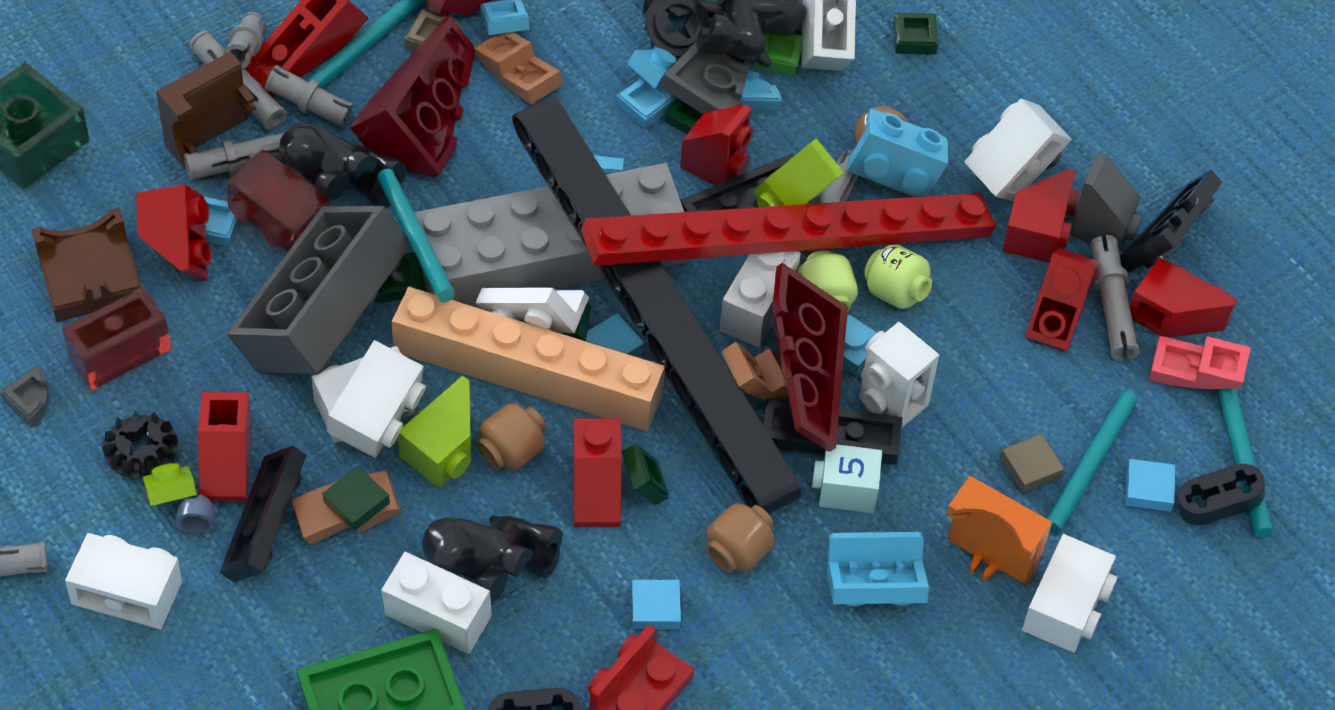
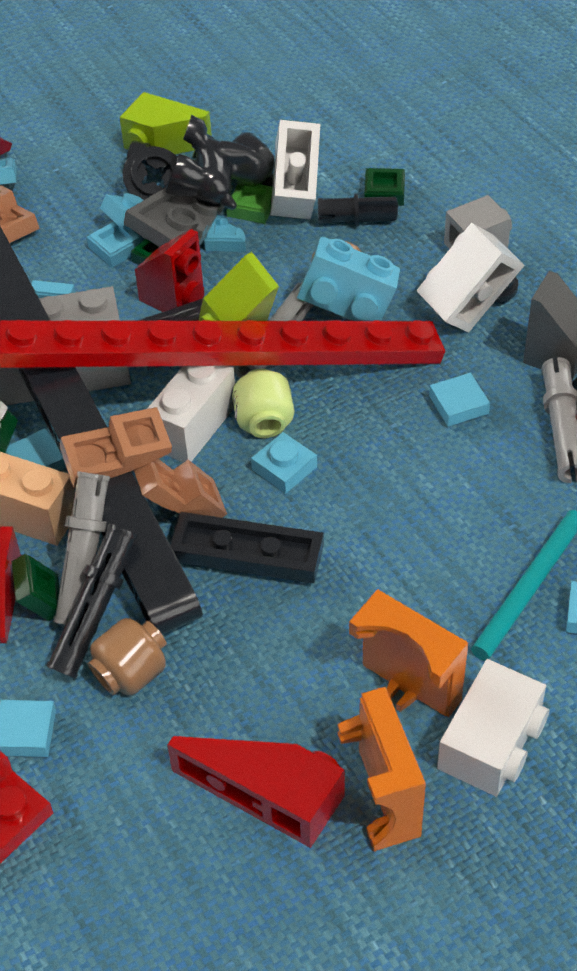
camera: 10 degrees right, 5 degrees down
dark red wedge [773,263,848,452] -> none
light aqua brick [812,445,882,514] -> none
medium azure bracket [827,532,929,606] -> none
white brick [859,322,940,428] -> none
yellowish green head [864,244,932,309] -> none
dark tan tile [1000,434,1064,493] -> none
red slope [1002,169,1080,263] -> none
red slope [1025,248,1100,351] -> none
none -> black pin [46,524,139,679]
none -> light grey pin [53,471,110,625]
none -> nougat slope [60,407,172,488]
none -> red slope [167,736,345,848]
none -> black axle [318,193,398,226]
none -> orange piece [337,687,426,851]
none -> medium azure tile [429,373,490,427]
none -> light grey brick [444,195,512,249]

